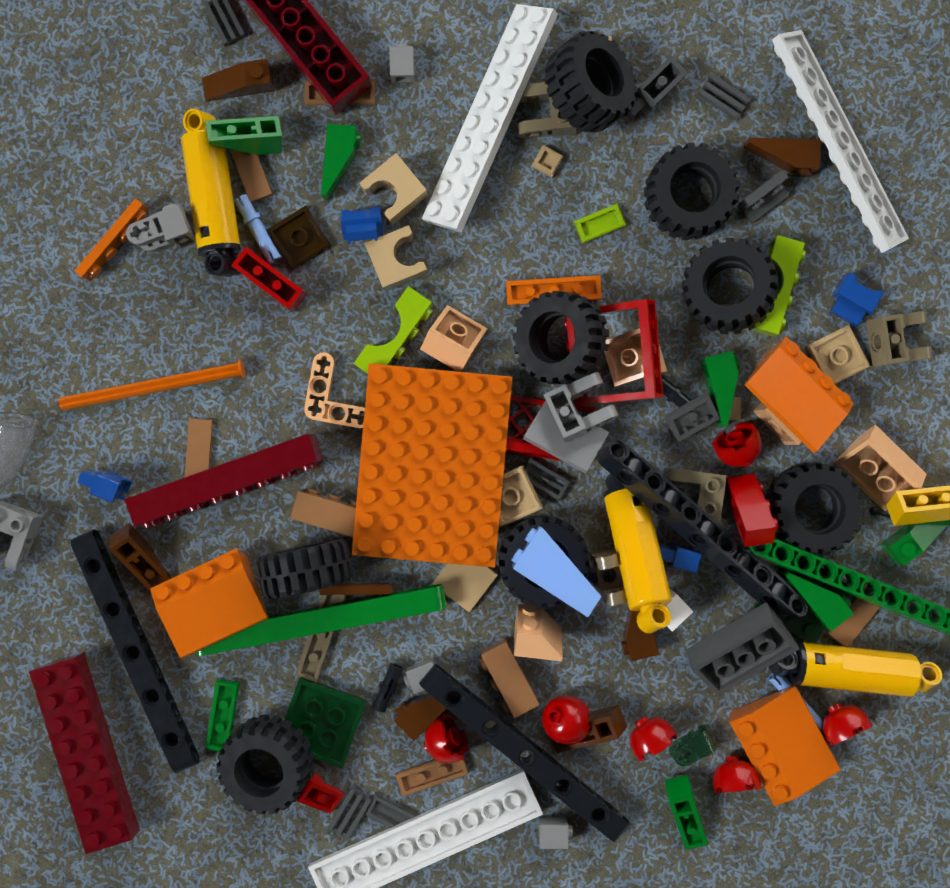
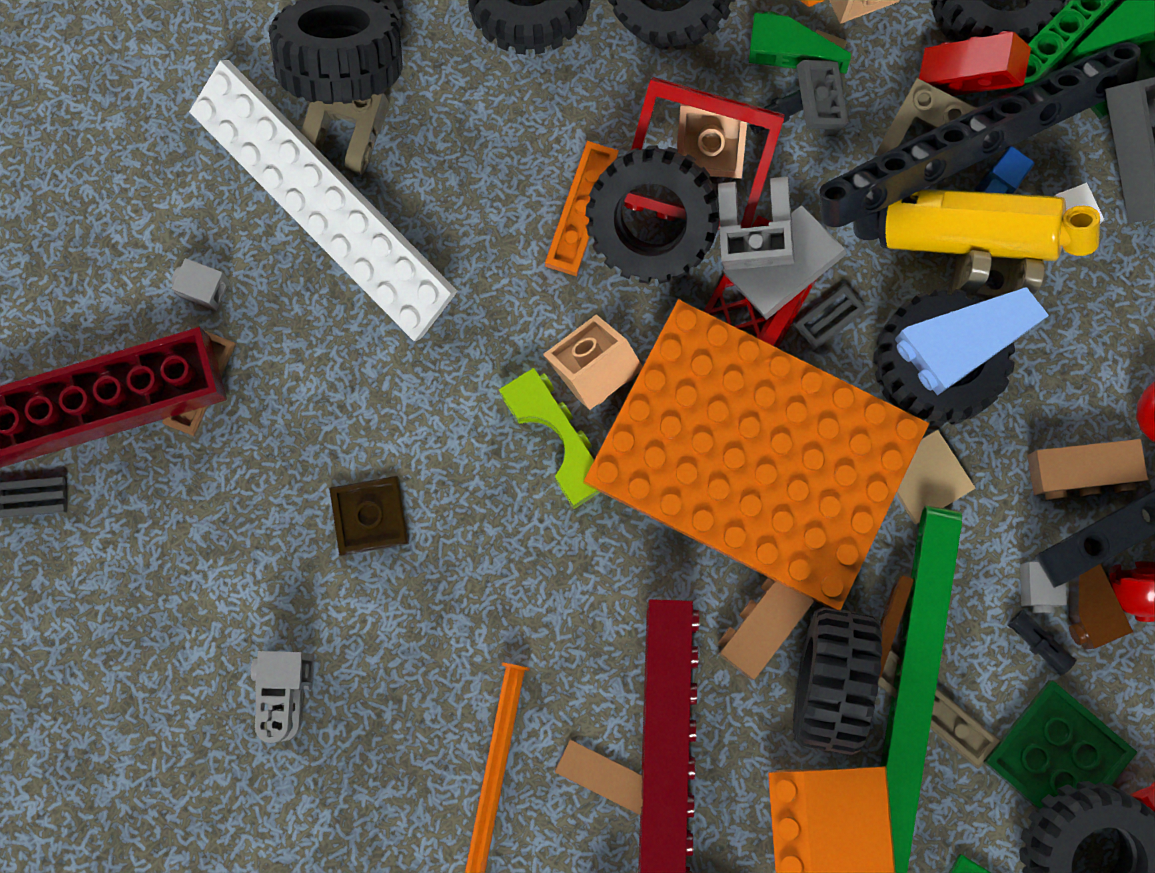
camera: 70 degrees left, 10 degrees down
orange plate [74,198,149,280] -> none
yellow piece [181,108,241,277] -> none
reddish brown slope [202,59,275,102] -> none
green slope [205,116,282,155] -> none
medium nougat tile [230,149,273,204] -> none
red brick [231,247,307,313] -> none
light blue pin [234,194,282,264] -> none
light nougat beam [304,353,365,428] -> none
green slope [321,124,362,200] -> none
blue piece [341,206,383,244] -> none
tan piece [359,153,428,226] -> none
tan piece [365,225,428,291] -> none
tan tile [499,465,543,528] -> none
light nougat slope [514,604,563,661] -> none
tan tile [531,145,563,178] -> none
lime tile [573,203,626,244] -> none
reddish brown slope [621,609,659,661] -> none
red cylinder [712,422,762,467] -> none

